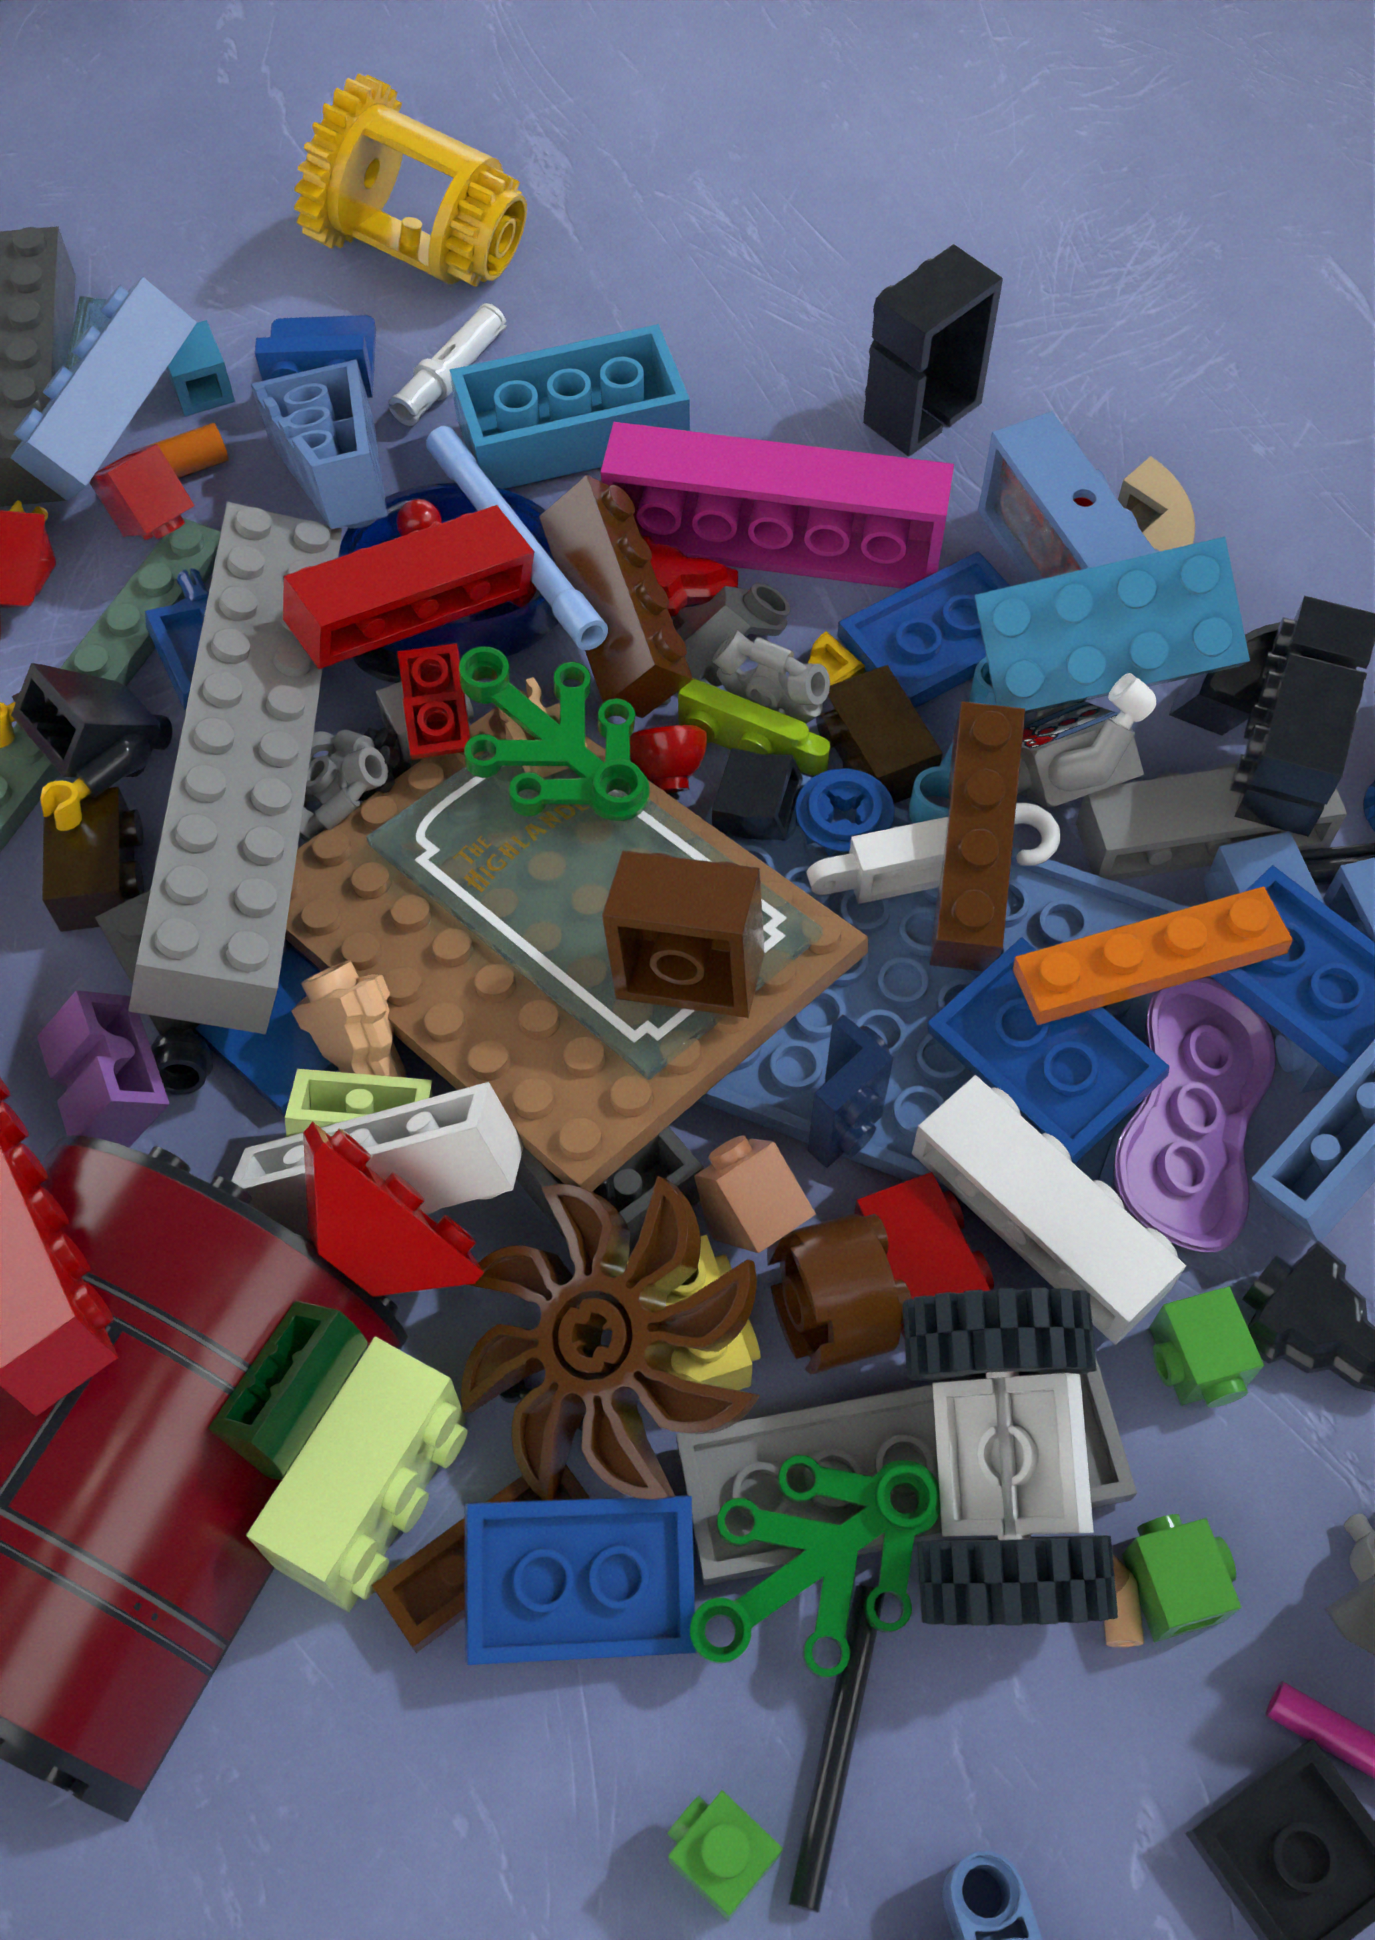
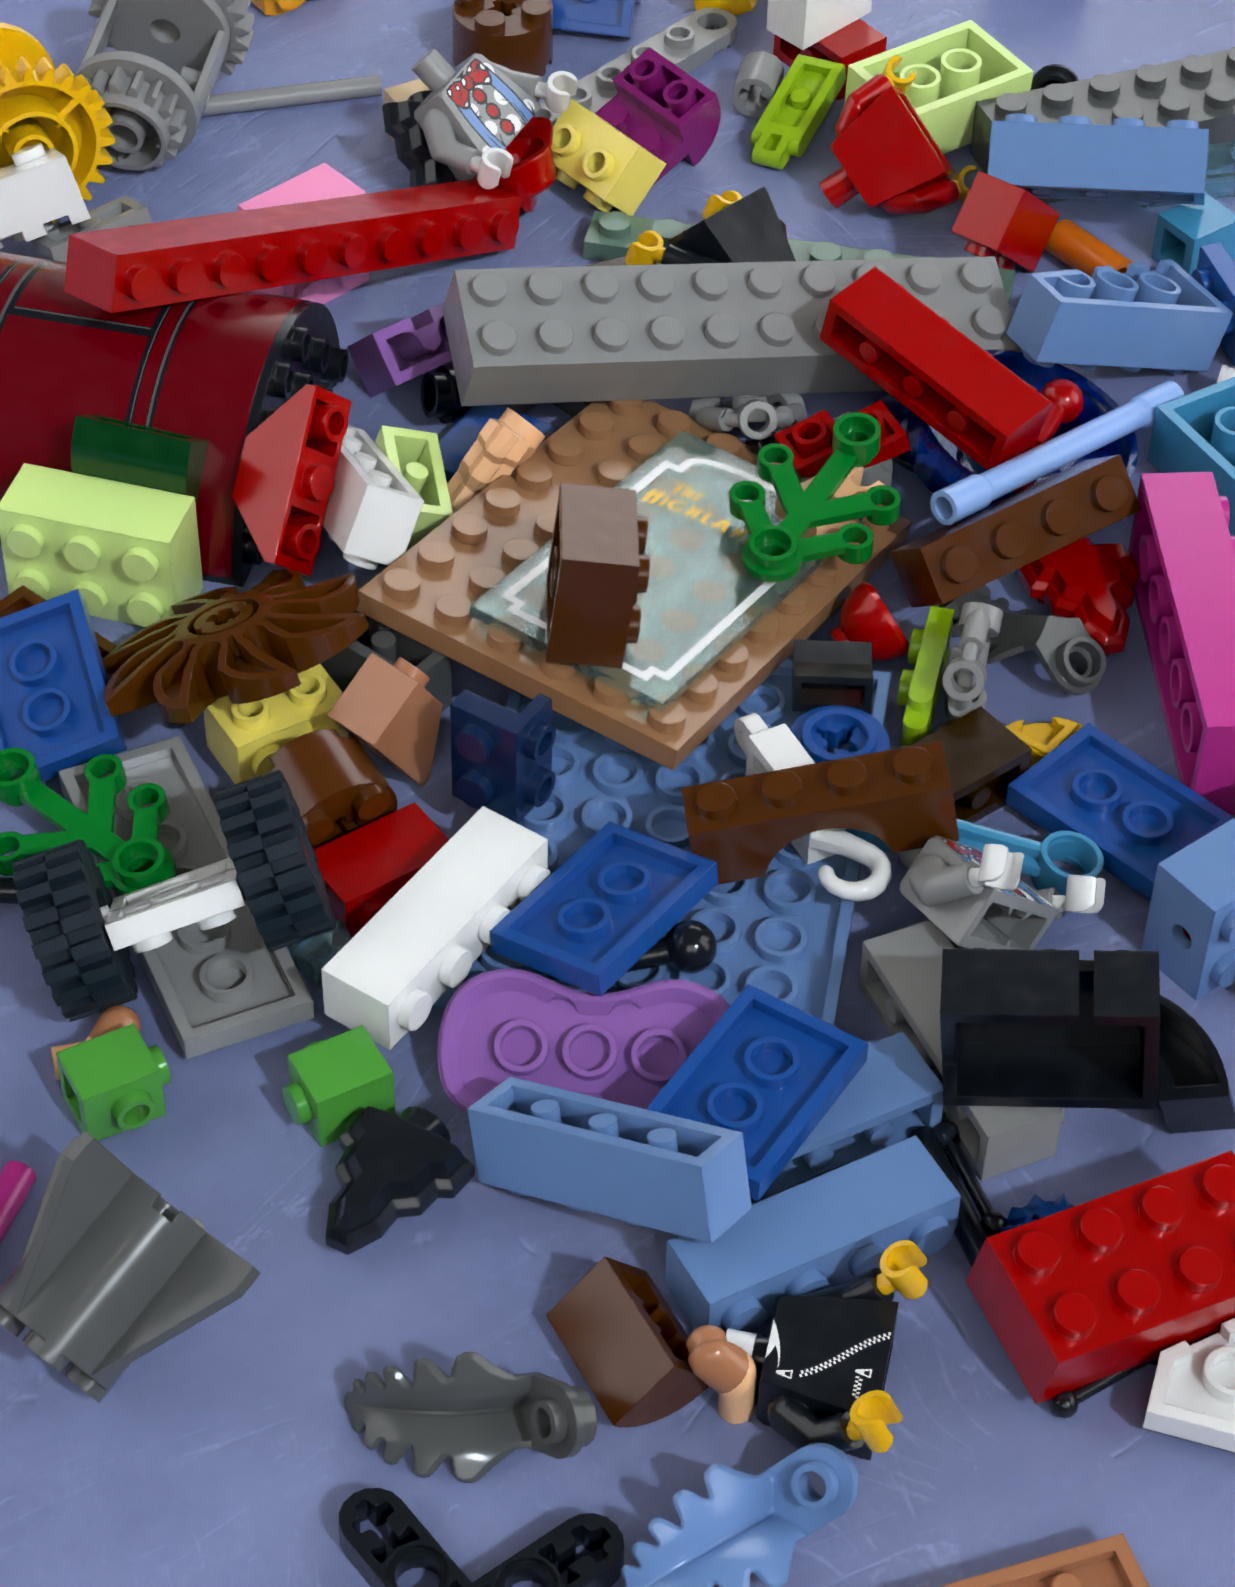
camera: 75 degrees right, 15 degrees down
dark azure brick [975,537,1250,714] -> none
orange plate [1013,886,1293,1025] -> none

